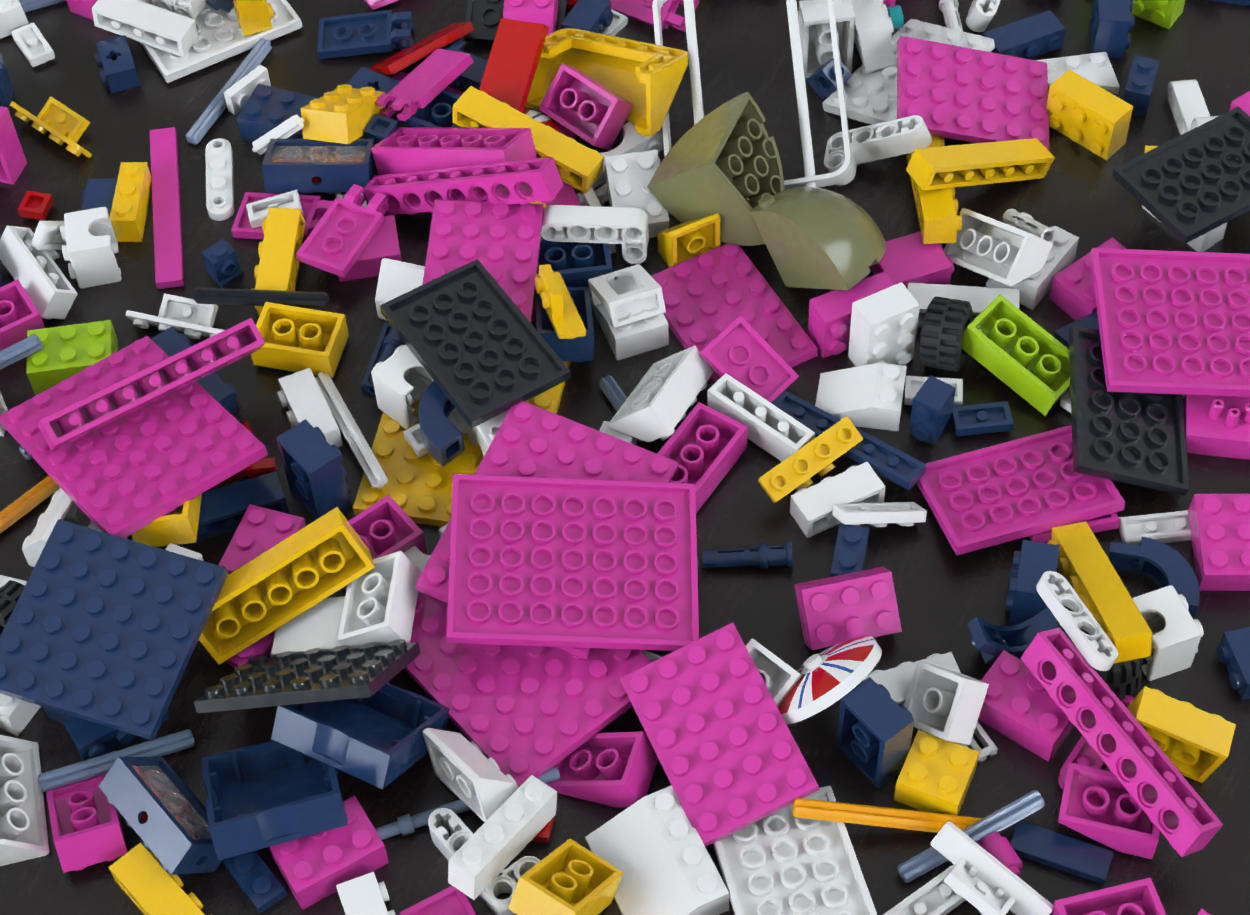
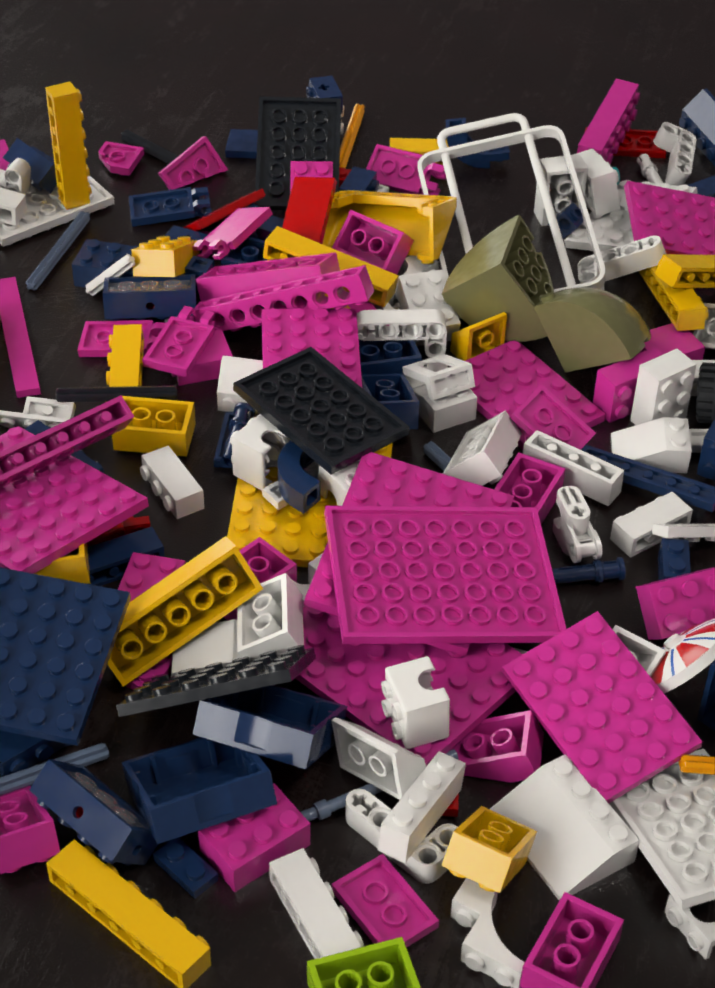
camera: 10 degrees left, 10 degrees down
dark blue brick [201,239,244,288] -> none
white plate [205,138,234,221] -> none
white plate [224,65,271,115] -> none
white tile [246,190,303,229] -> none
dark blue brick [276,419,351,519] -> none
white axle [315,372,388,489] -> none
yellow bracket [535,264,586,340] -> none
yellow bracket [758,417,863,503] -> none
none -> white piece [381,656,450,749]
none -> white piece [552,486,602,563]

